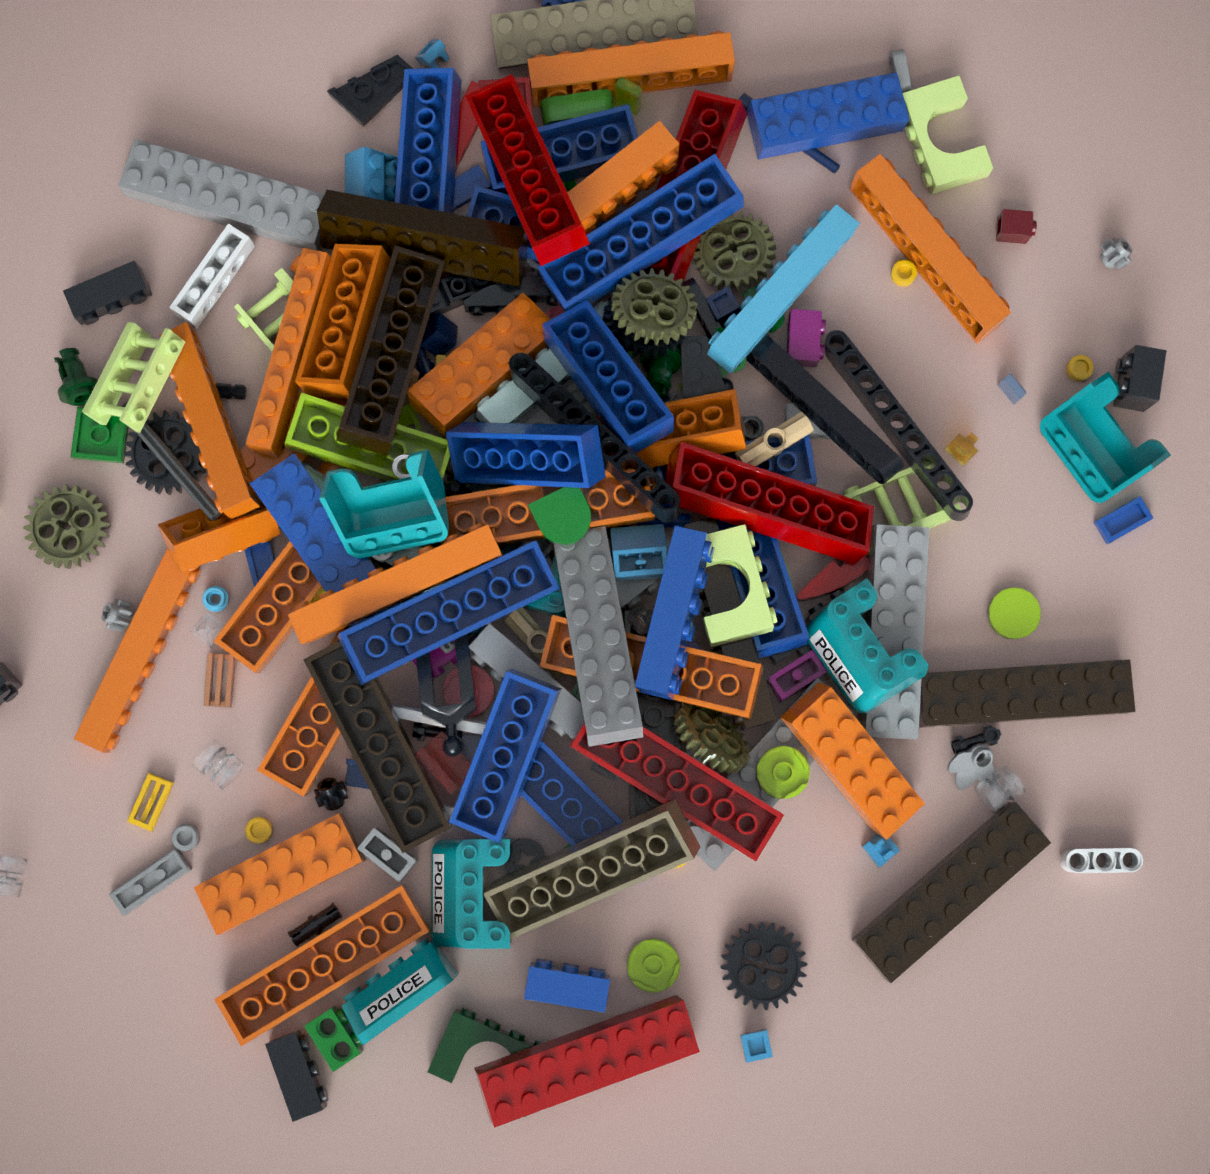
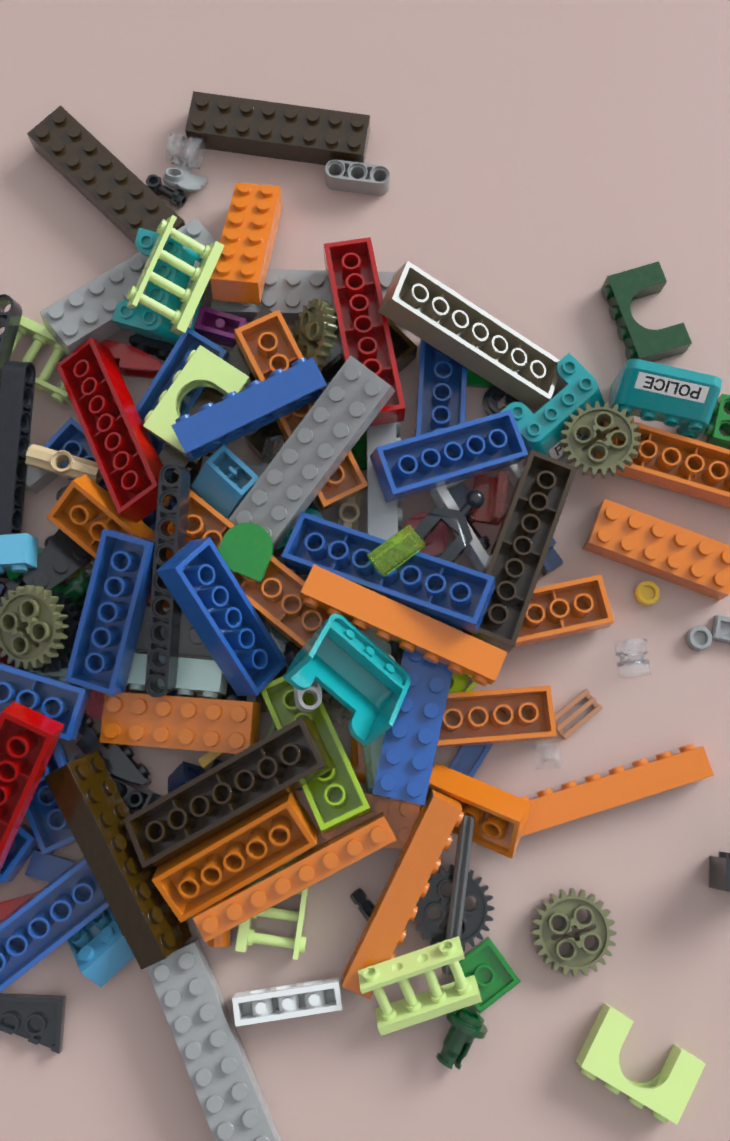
camera: 130 degrees left, 5 degrees down
black brick [63,260,152,325] -> none
light grey gear [102,598,135,632] -> none
yellow tile [127,772,174,832] -> none
medium azure plate [202,586,229,612] -> none
black pin [288,903,342,947] -> none
black gear [314,777,348,811] -> none
light grey brick [357,827,419,882] -> none
red brick [474,995,700,1128] -> none
blue brick [524,958,610,1013] -> none
lime tile [627,938,680,993] -> none
black gear [720,921,808,1010] -> none
dark azure tile [740,1029,773,1063] -> none
lime tile [756,746,810,799] -> none
dark azure tile [862,834,900,867] -> none
lime tile [988,587,1041,639] -> none
white beam [1059,848,1143,873] -> none
none -> yellowish green fence [126,215,224,335]
none -> light grey beam [325,160,390,196]
none -> clear neon green tile [367,525,426,577]
none -> olive gear [560,401,641,479]

